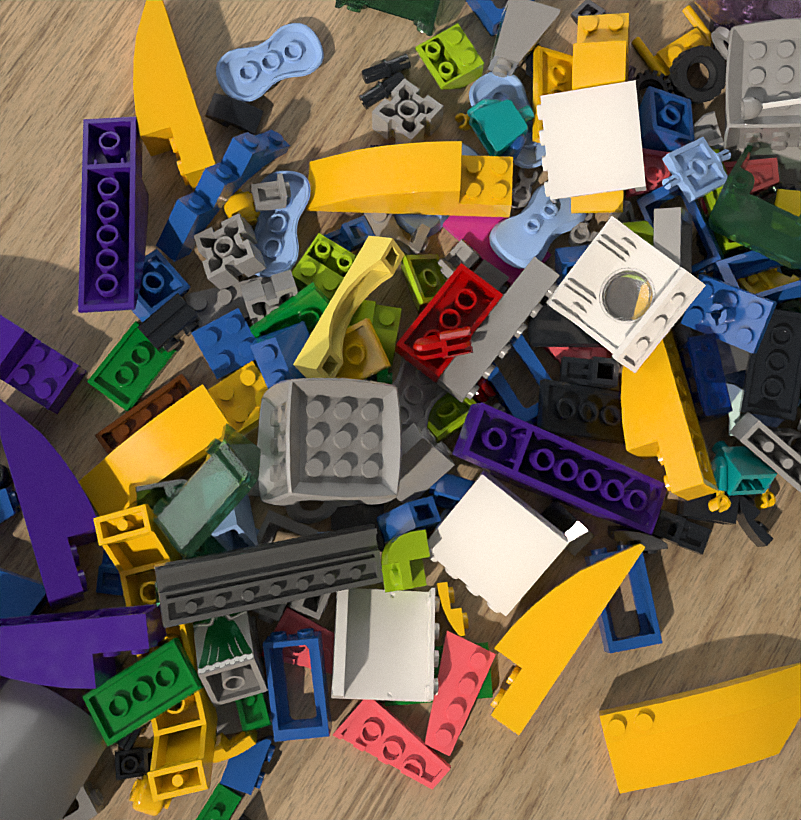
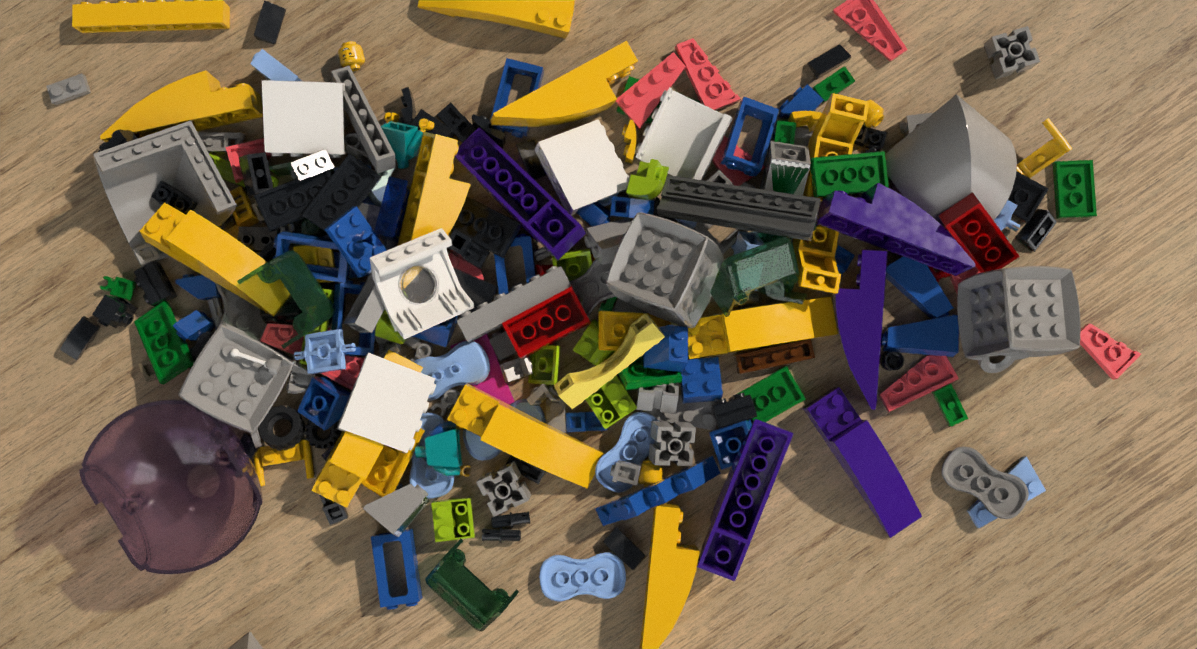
camera: 145 degrees left, 5 degrees up
red arm [413,326,473,360] -> none

